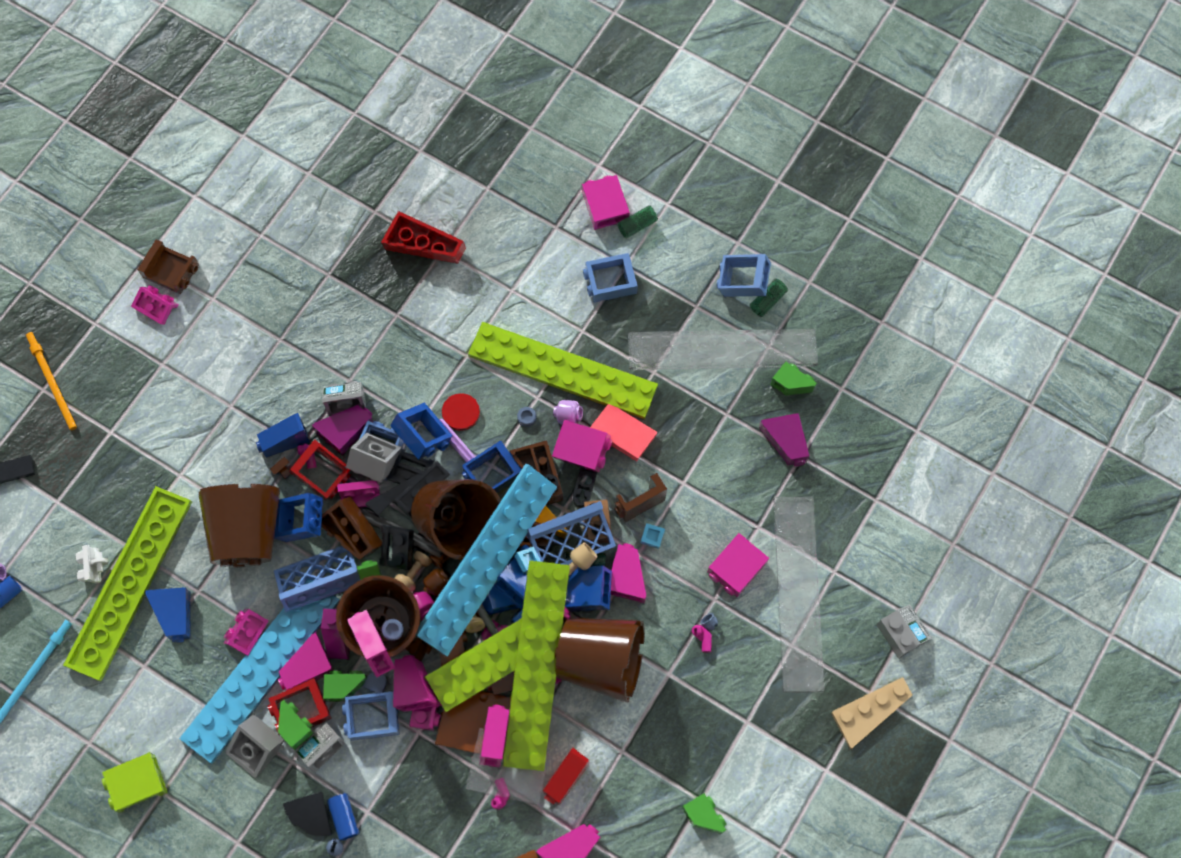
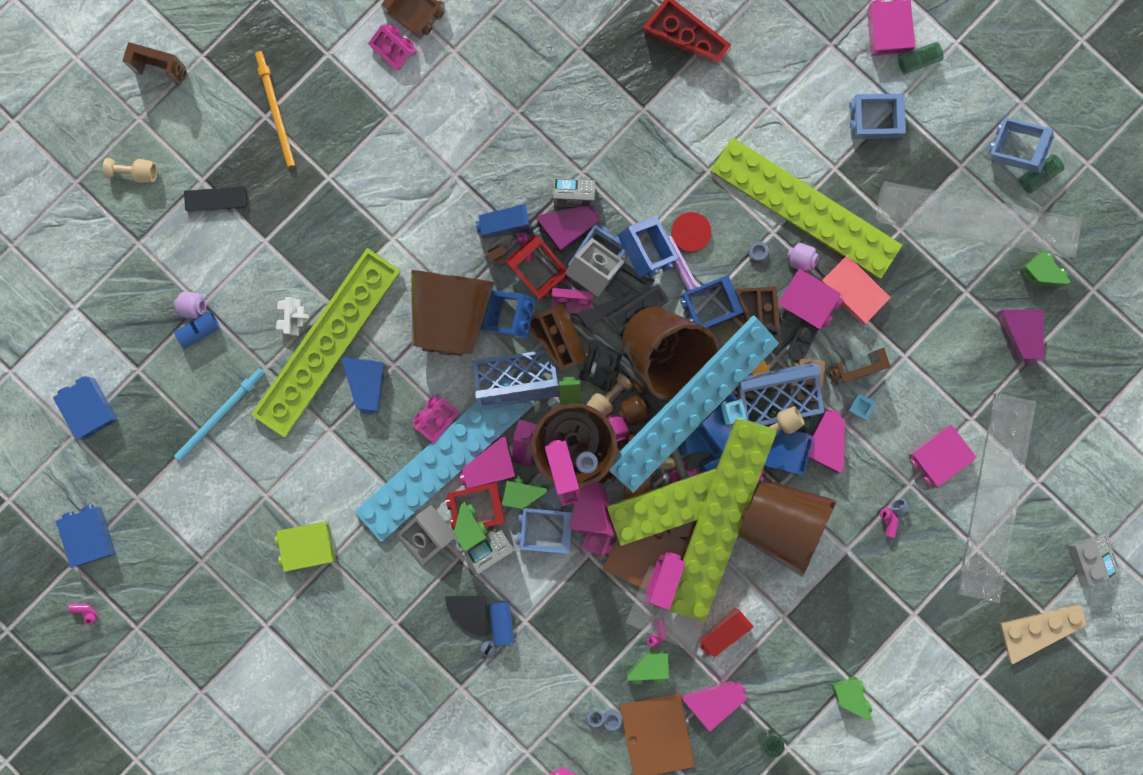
camera: 15 degrees right, 15 degrees up
none -> bright green slope [627,651,669,684]

